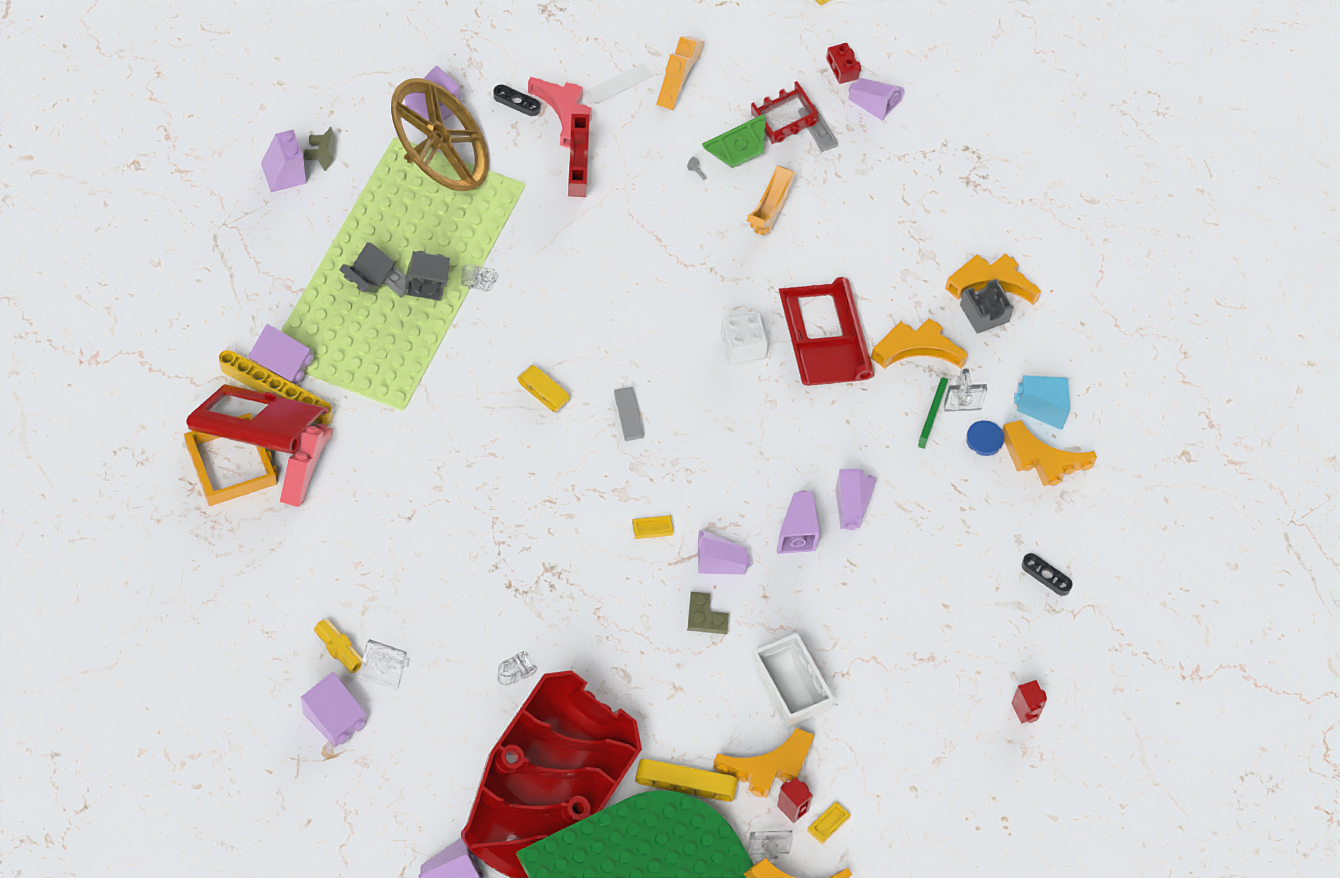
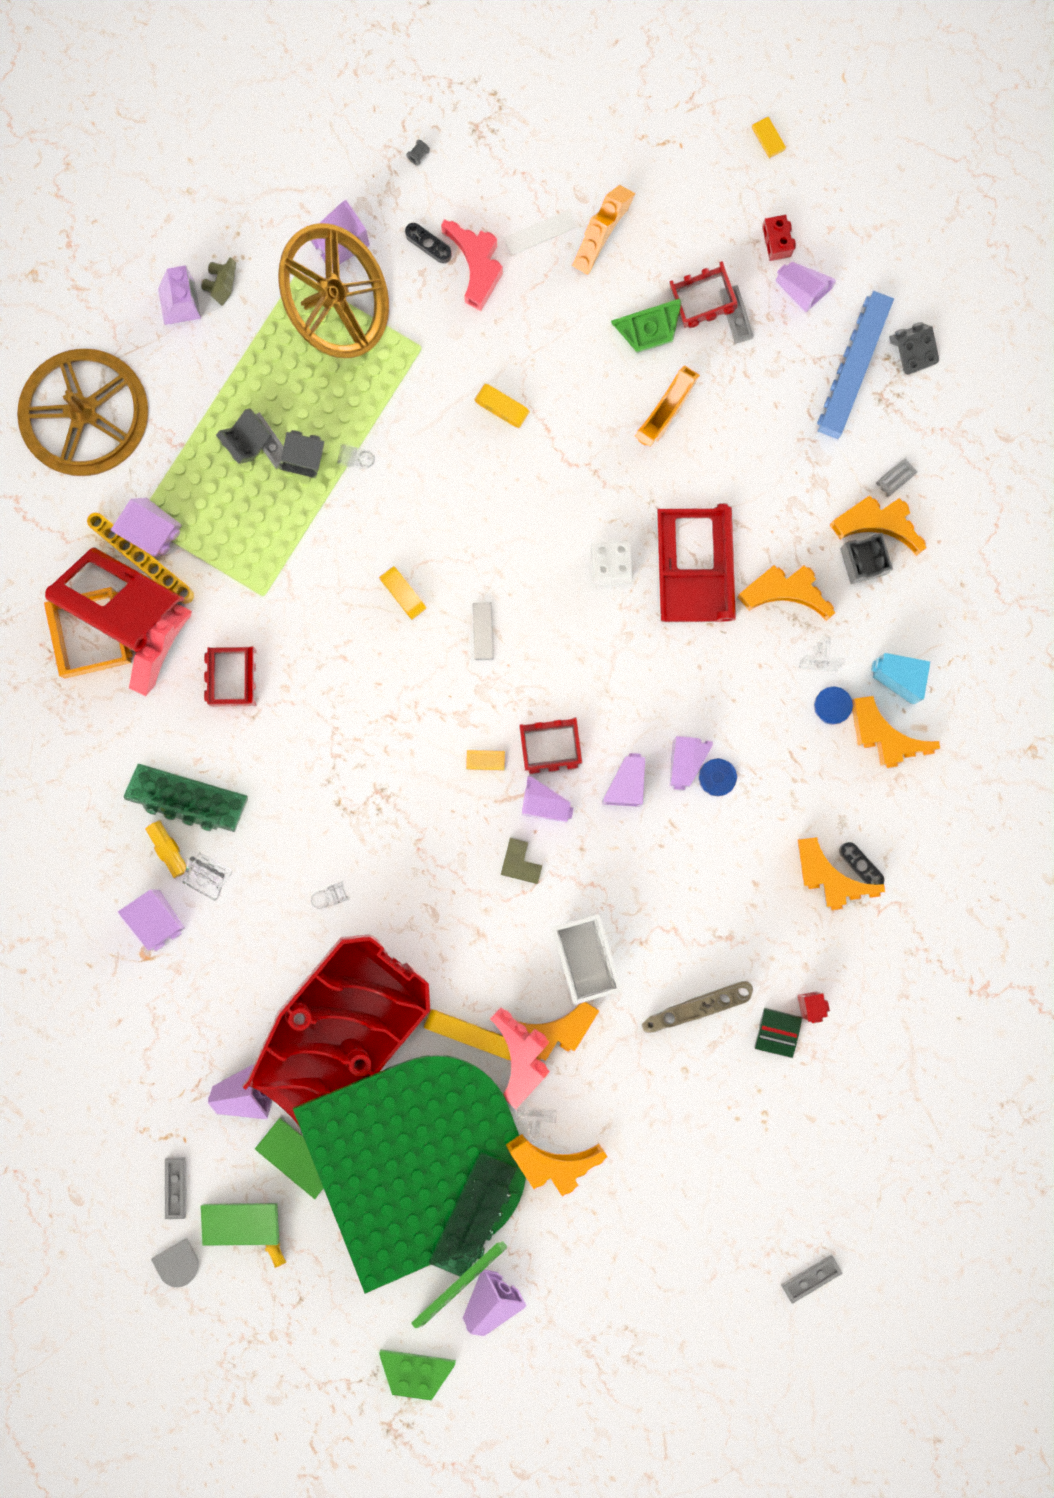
camera: 15 degrees right, 25 degrees up
red arch [568,113,590,197] -> none
light grey hand [687,157,707,180] -> none
red brick [777,777,813,824] -> none
yellow tile [807,802,851,844] -> none
green tile [918,377,948,449] -> none
none -> pearl gold wheel [17,349,148,476]
none -> clear green plate [123,763,248,832]
none -> window [204,646,257,707]
none -> dark grey bush [406,139,430,166]
none -> yellow beam [474,383,530,428]
none -> coral arch [490,1007,550,1109]
none -> clear window [519,717,582,774]
none -> dark tan piece [641,981,753,1033]
none -> blue tile [698,758,737,797]
none -> dark green slope [754,1008,802,1058]
none -> light orange arch [798,837,885,910]
none -> medium blue brick [817,290,894,439]
none -> light grey tile [876,458,917,497]
none -> dark grey bracket [889,322,939,375]

